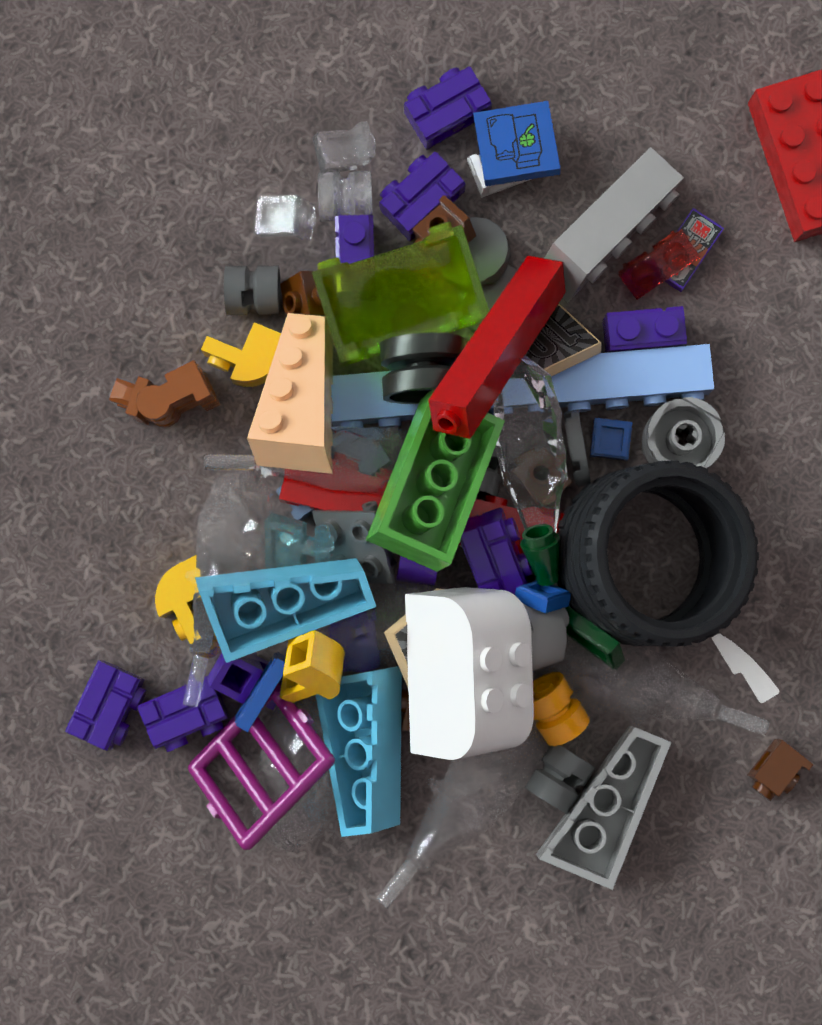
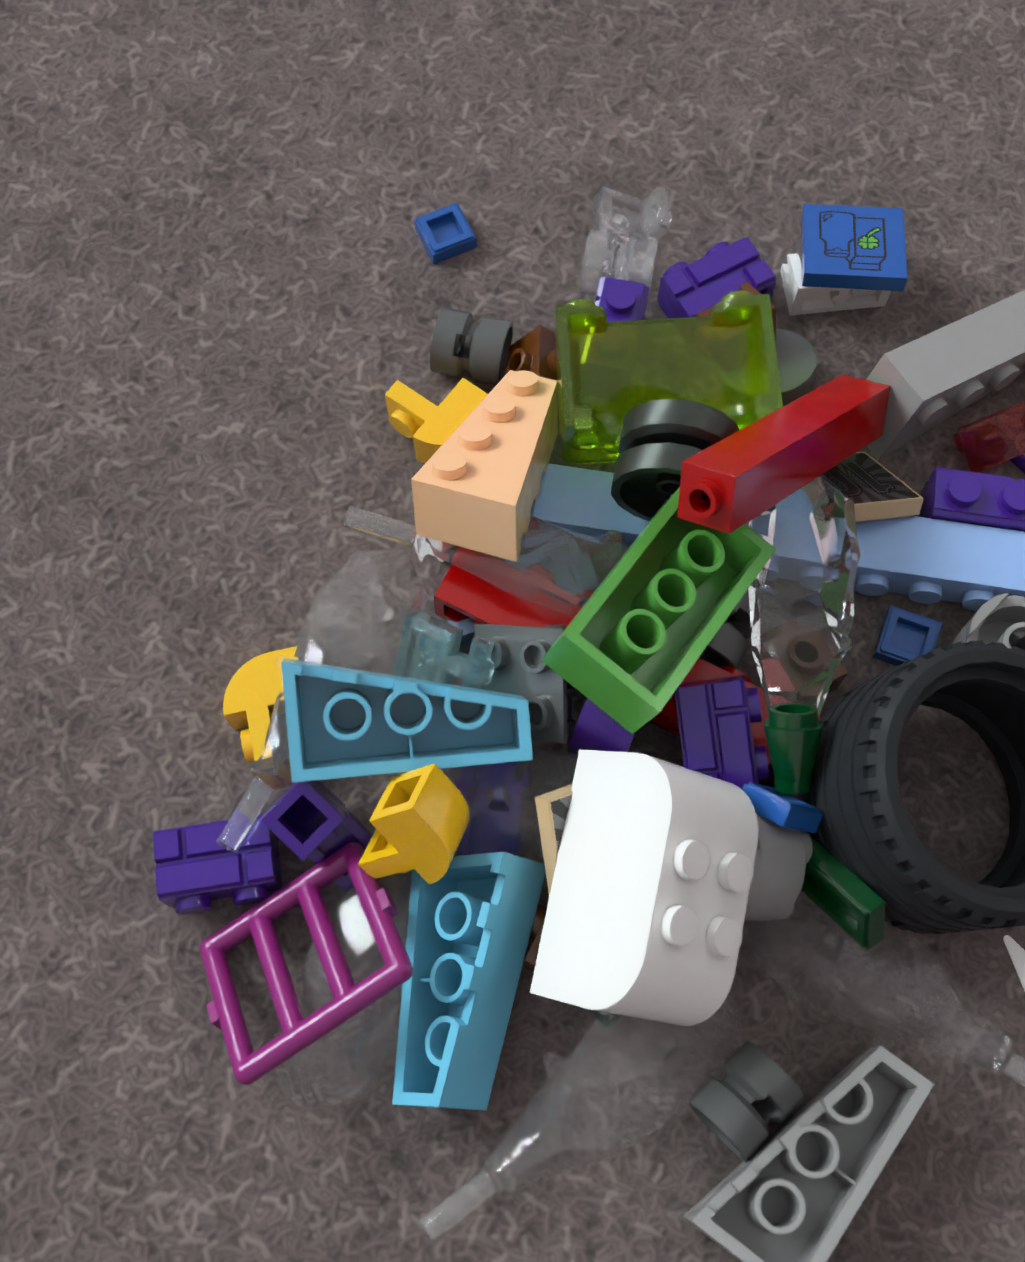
camera: 15 degrees right, 15 degrees down
dark purple brick [65,660,147,751] -> none
dark orange hips [109,360,221,427] -> none
blue tile [235,651,286,733] -> none
clear bracket [254,195,316,241] -> none
dark purple brick [404,66,492,150] -> none
light orange wheel [533,672,590,746] -> none
dark grey tile [564,410,591,487] -> none
none -> blue tile [414,203,477,264]

